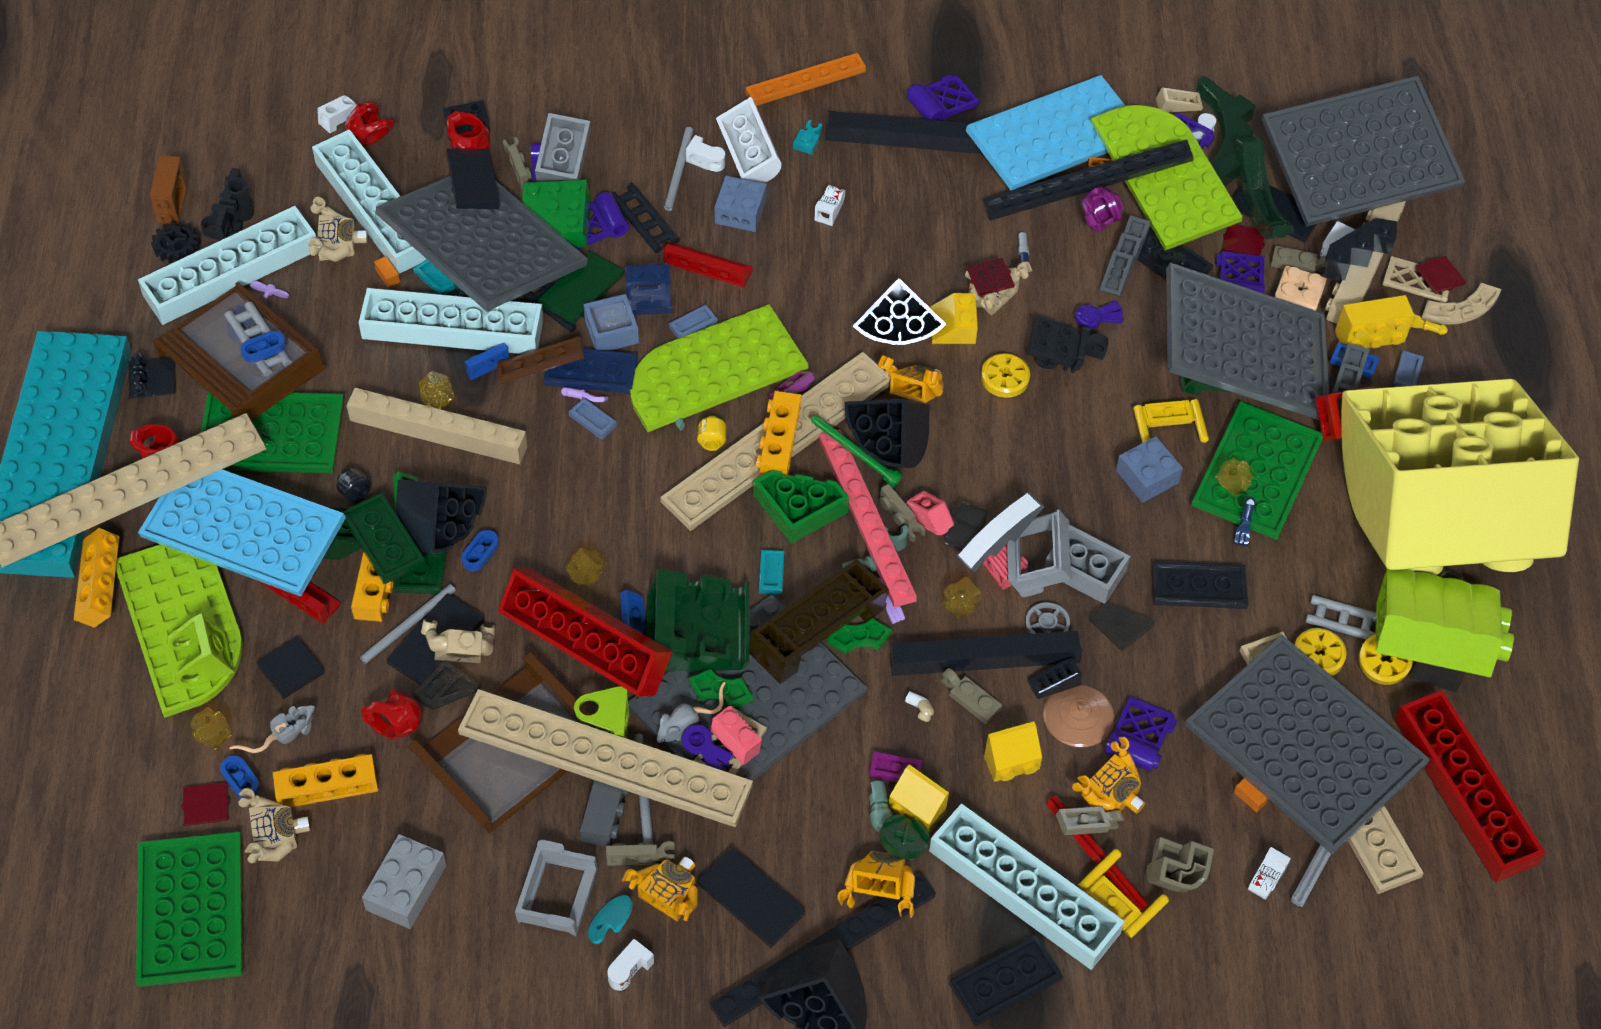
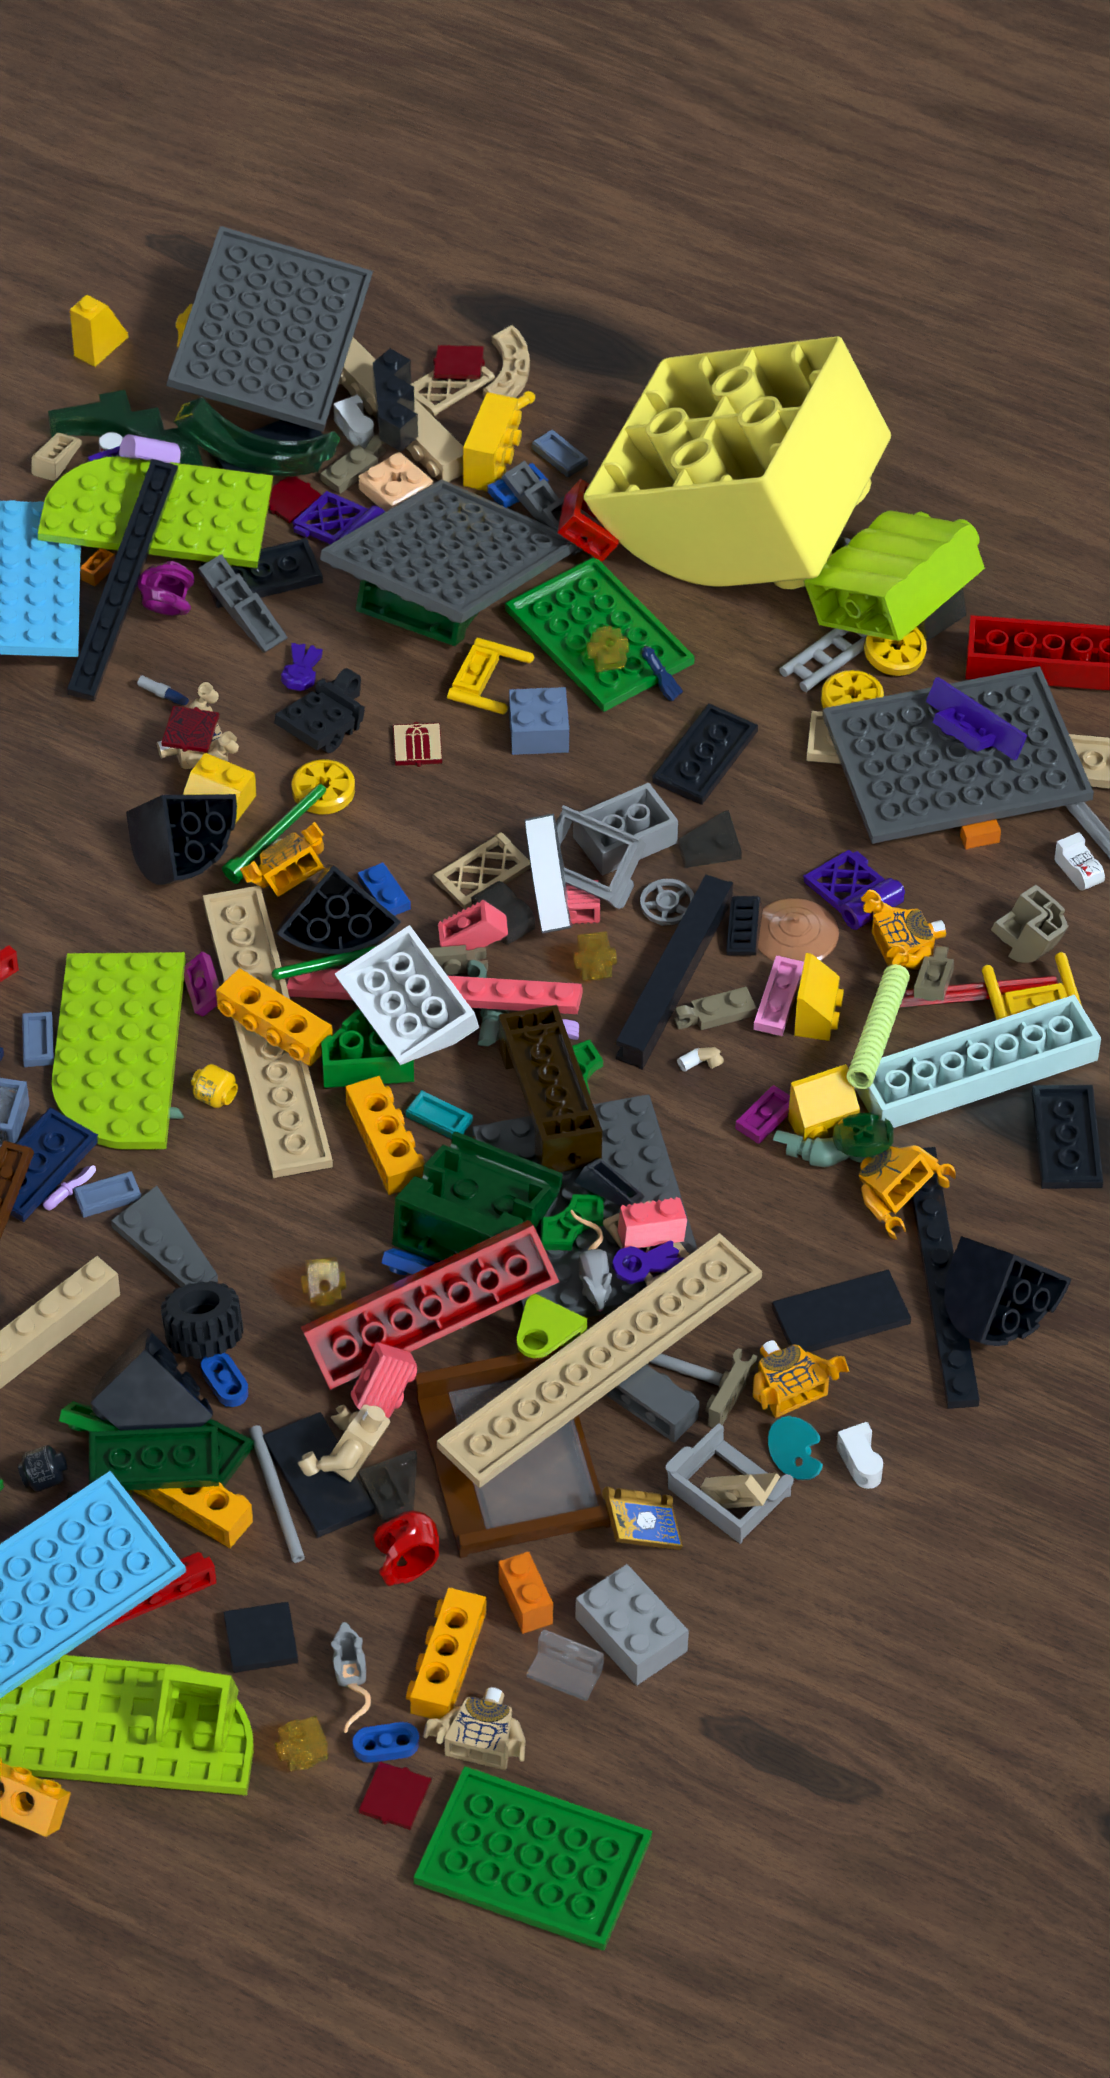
camera: 60 degrees left, 5 degrees down
none -> yellow slope [70,295,128,367]
none -> dark grey wing [111,1186,218,1288]
none -> lavender brick [119,435,180,463]
none -> black tyre [161,1281,244,1358]
none -> green piece [222,784,326,884]
none -> white slope [335,925,479,1065]
none -> light orange brick [345,1076,425,1195]
none -> coral brick [351,1342,417,1418]
none -> blue plate [358,862,411,916]
none -> piece [393,722,442,767]
none -> tan window [432,832,531,910]
none -> orange brick [499,1551,553,1634]
none -> clear panel [527,1629,603,1701]
none -> black slope [575,1158,645,1206]
none -> piece [602,1487,683,1550]
none -> tan panel [700,1473,780,1508]
none -> bright pink plate [753,956,804,1036]
none -> yellowish green piece [847,964,910,1089]
none -> dark purple bracket [926,677,1028,760]

